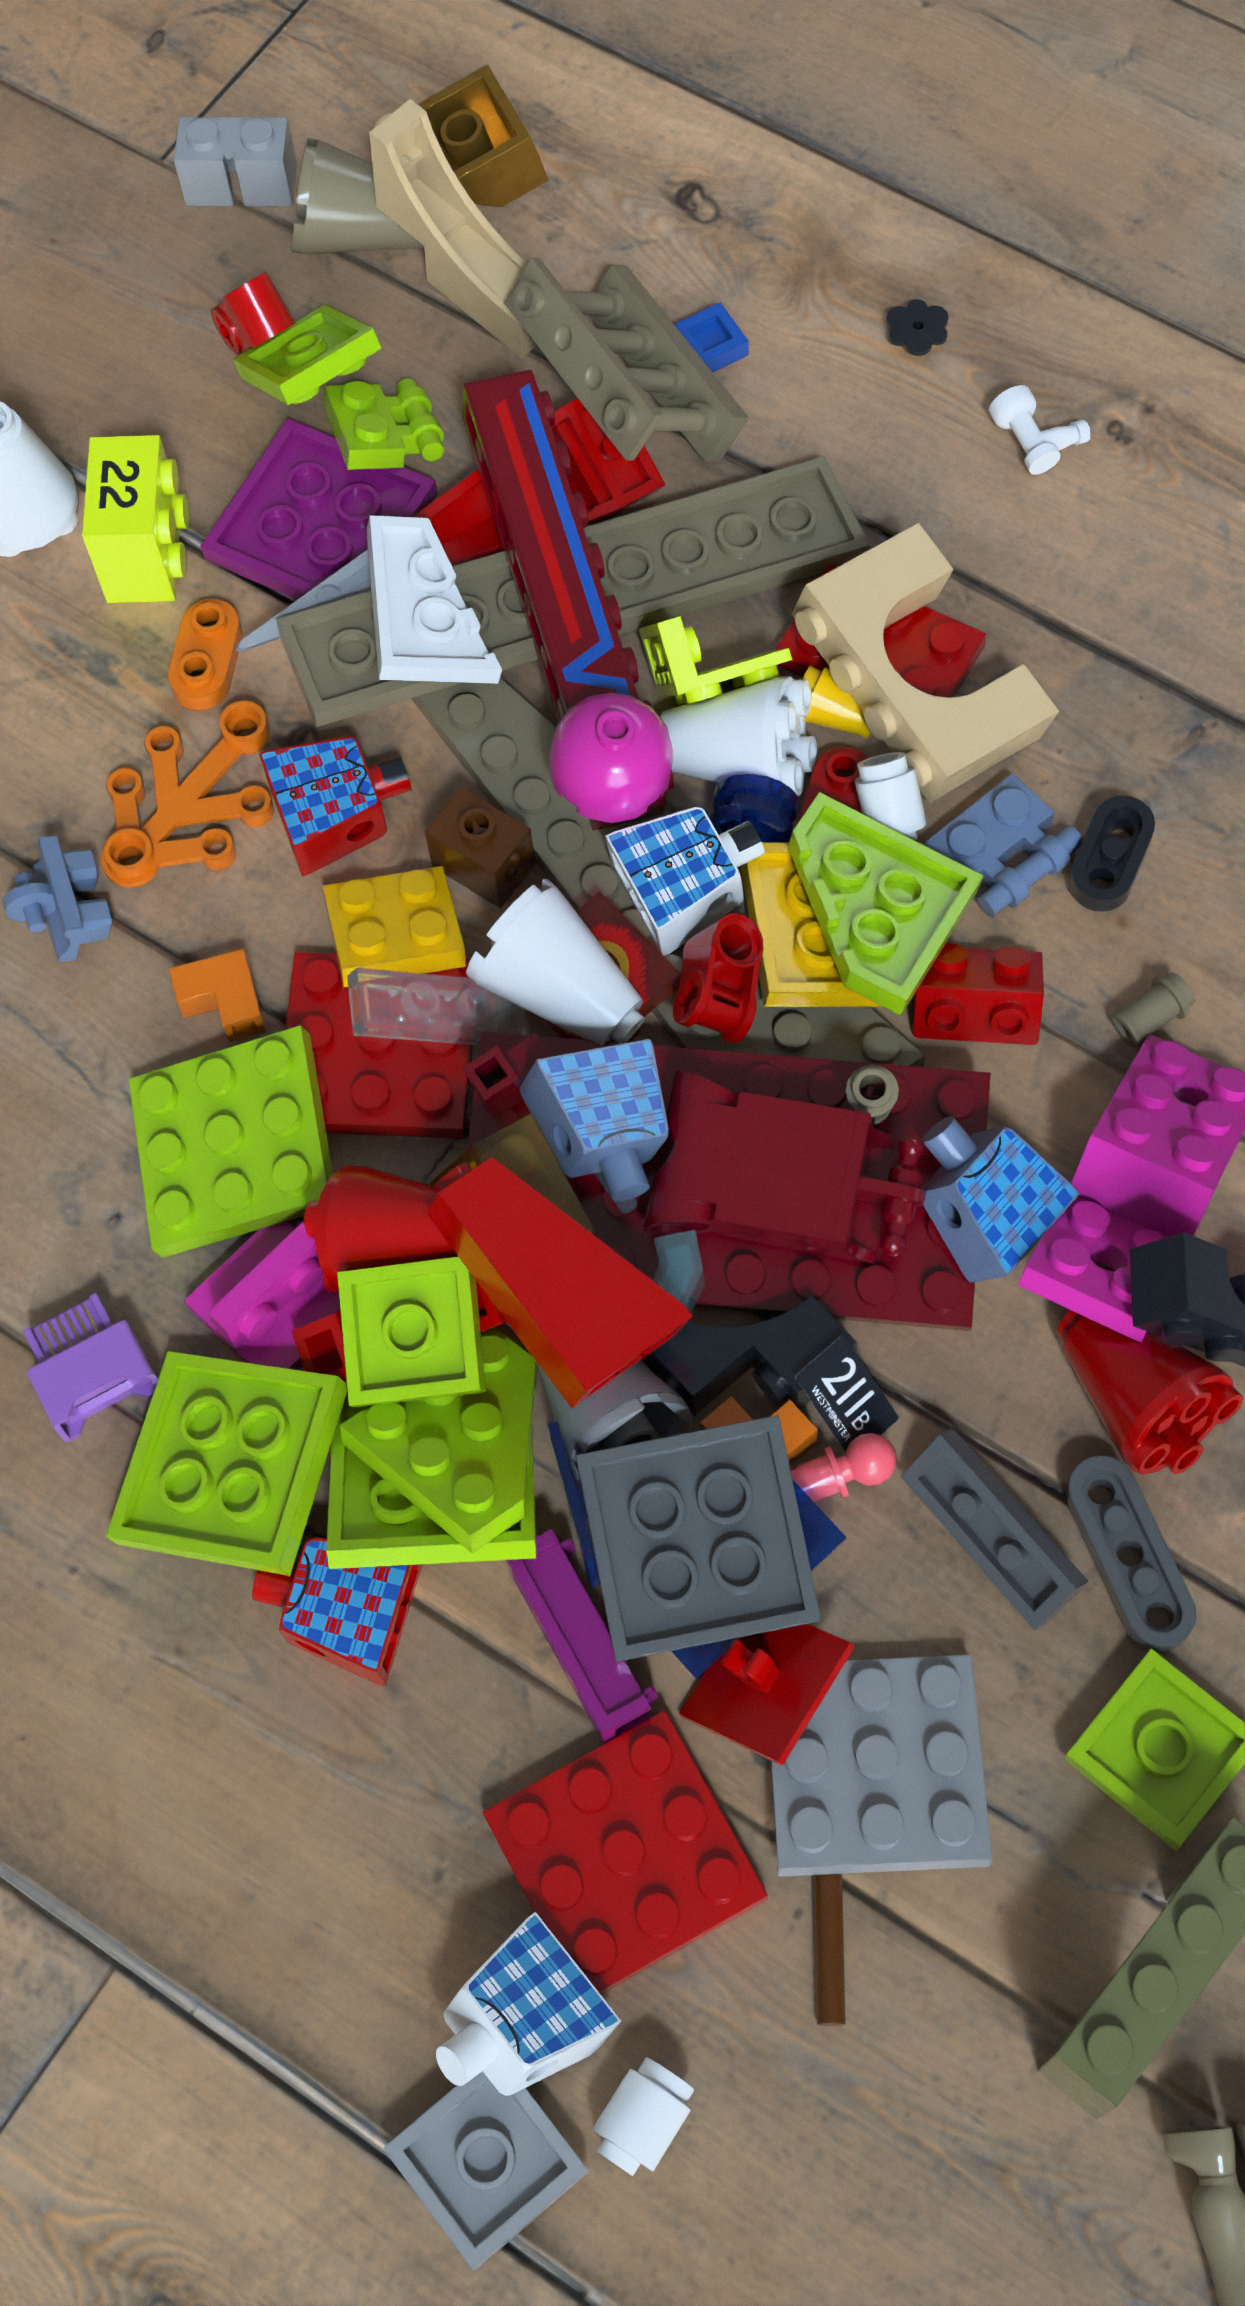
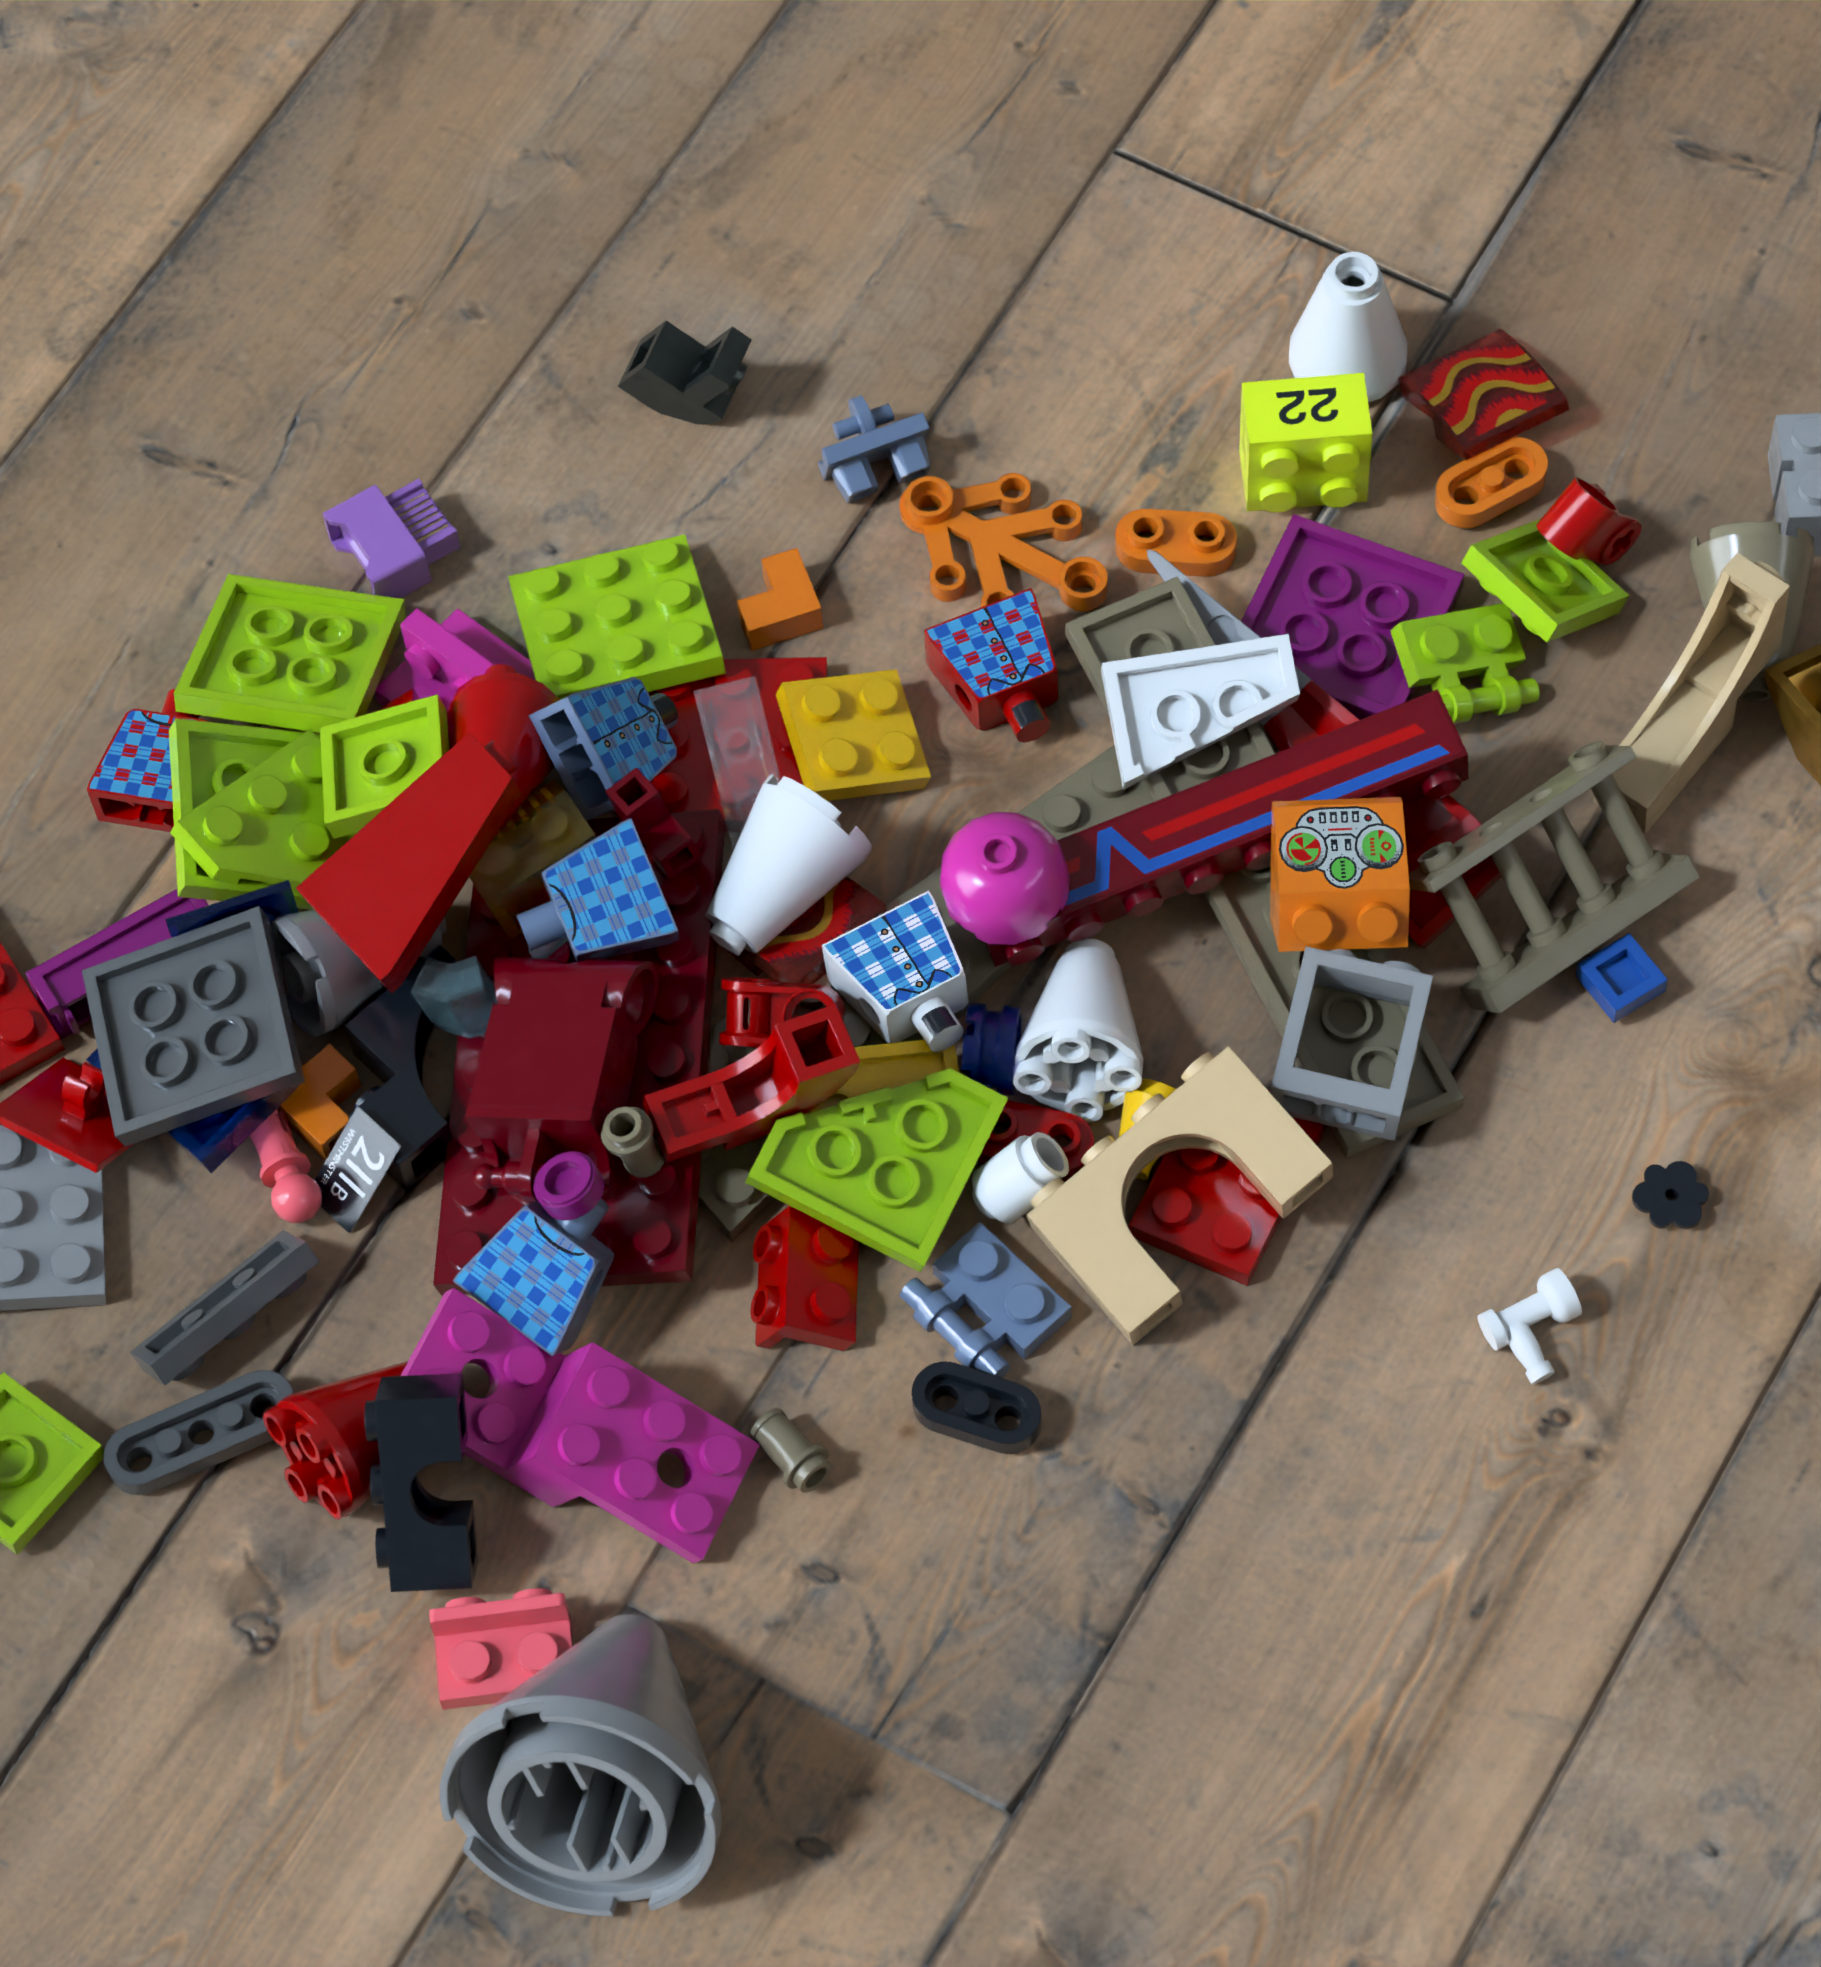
camera: 85 degrees right, 5 degrees down
reddish brown head [425,787,536,909] -> none
neon yellow bracket [639,616,792,705] -> none
none -> torso [529,677,678,822]
none -> magenta tile [534,1152,604,1220]
none -> red arch [643,1004,861,1163]
none -> orange slope [1270,797,1410,952]
none -> light grey window [1270,947,1433,1141]
none -> slope [1398,328,1570,460]
none -> orange plate [1435,437,1548,528]

